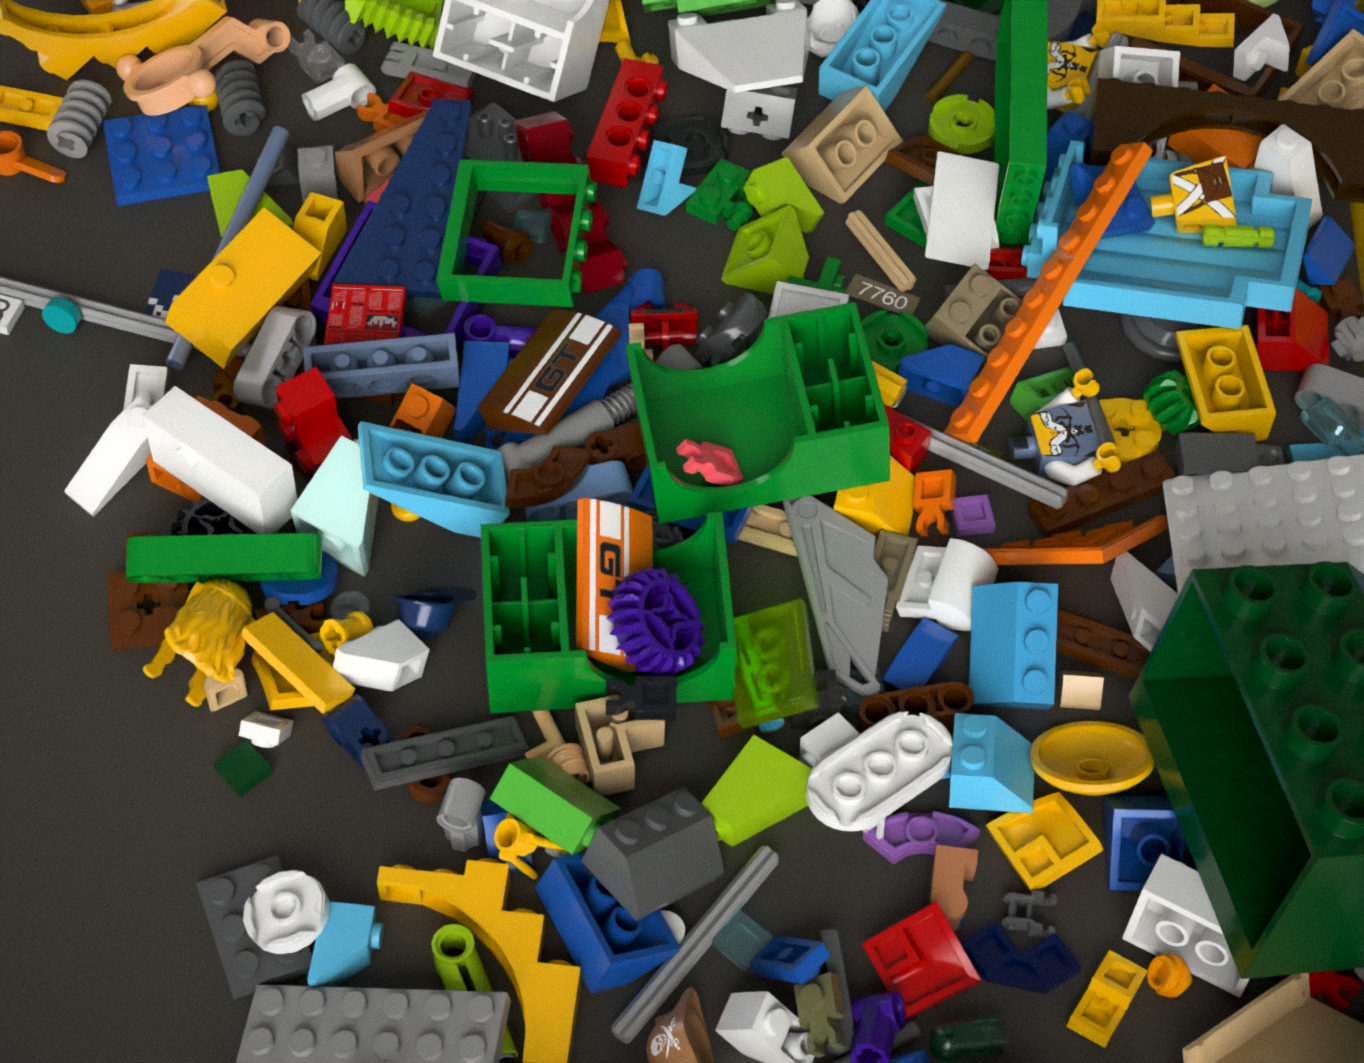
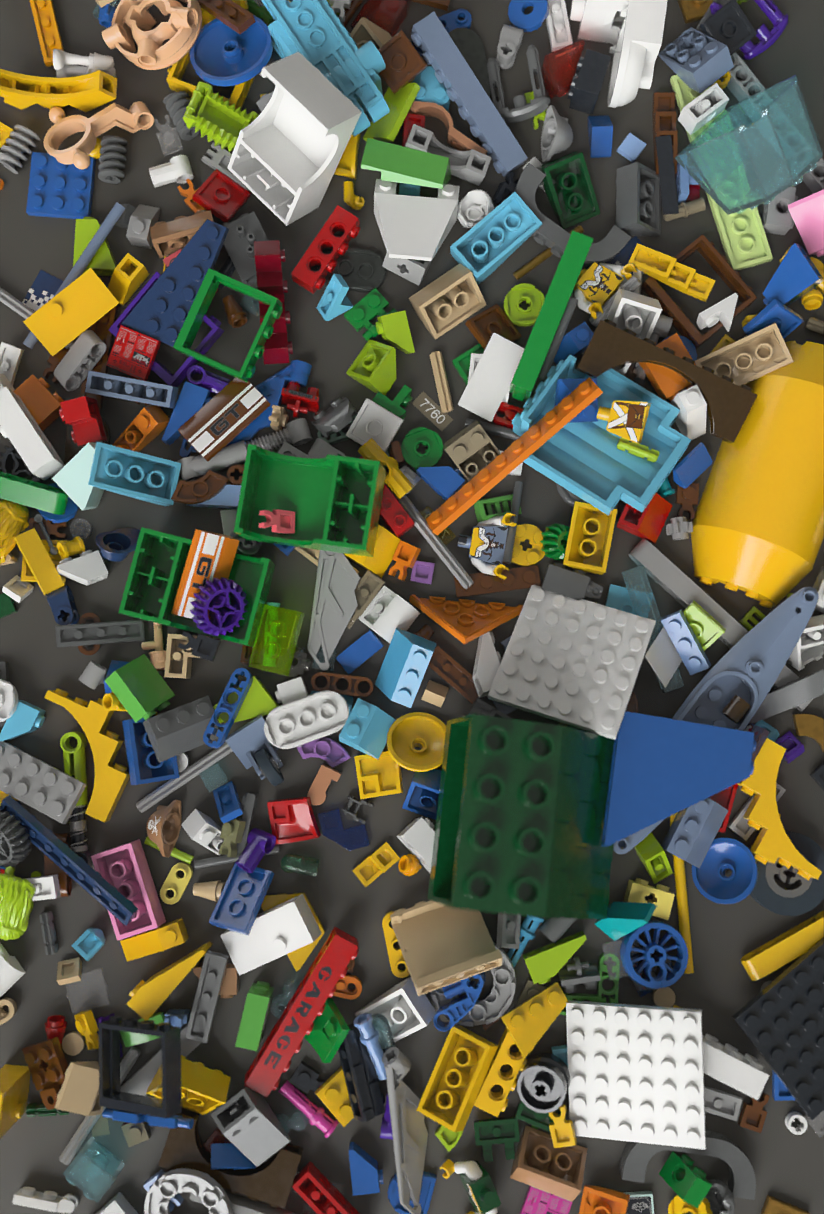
camera: 20 degrees right, 30 degrees up
none -> blue beam [203,668,253,748]
none -> sand blue plate [225,715,284,786]

